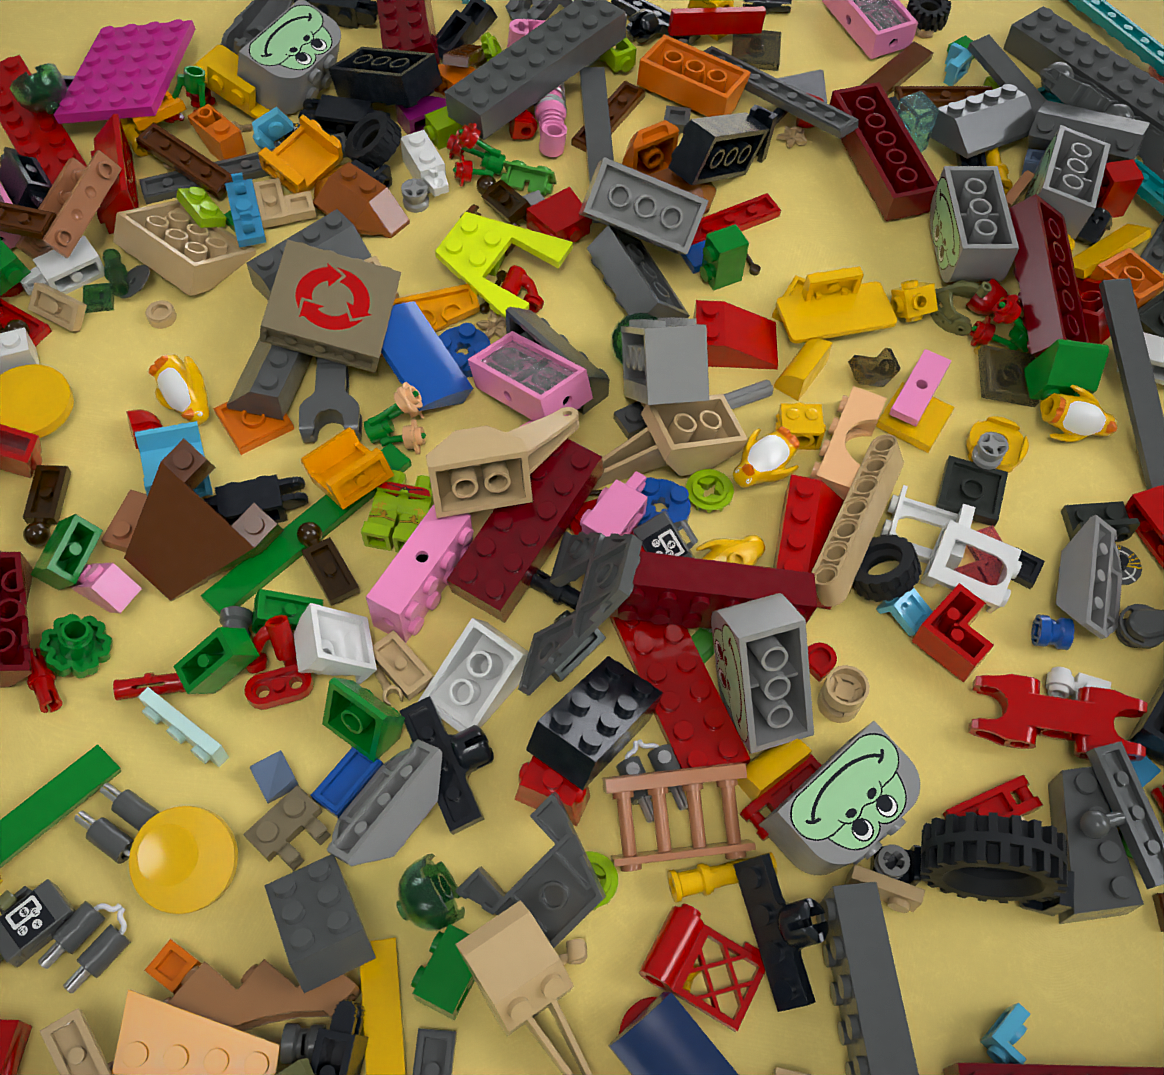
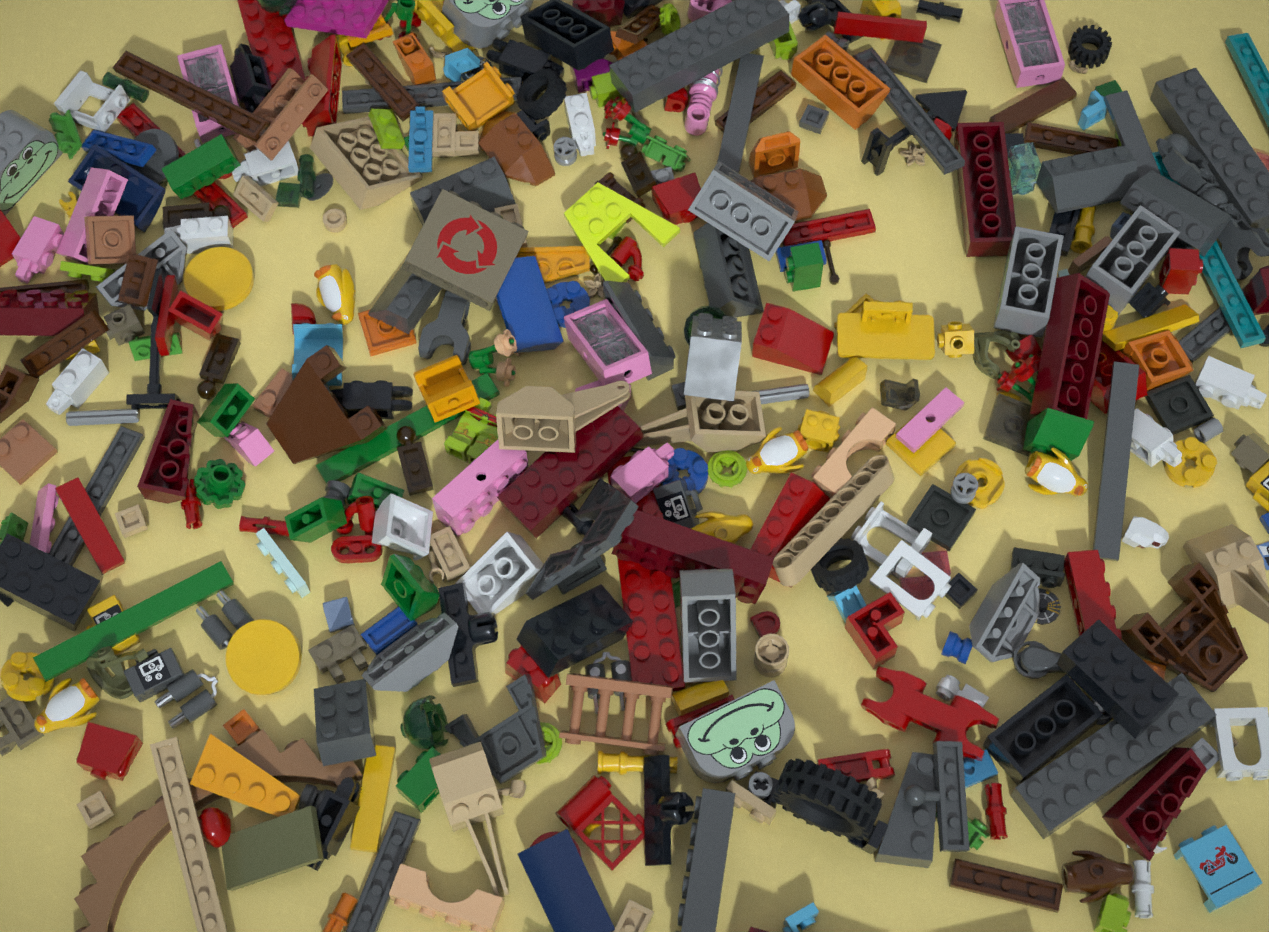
camera: 20 degrees right, 5 degrees up
black brick [668,112,769,185] -> none

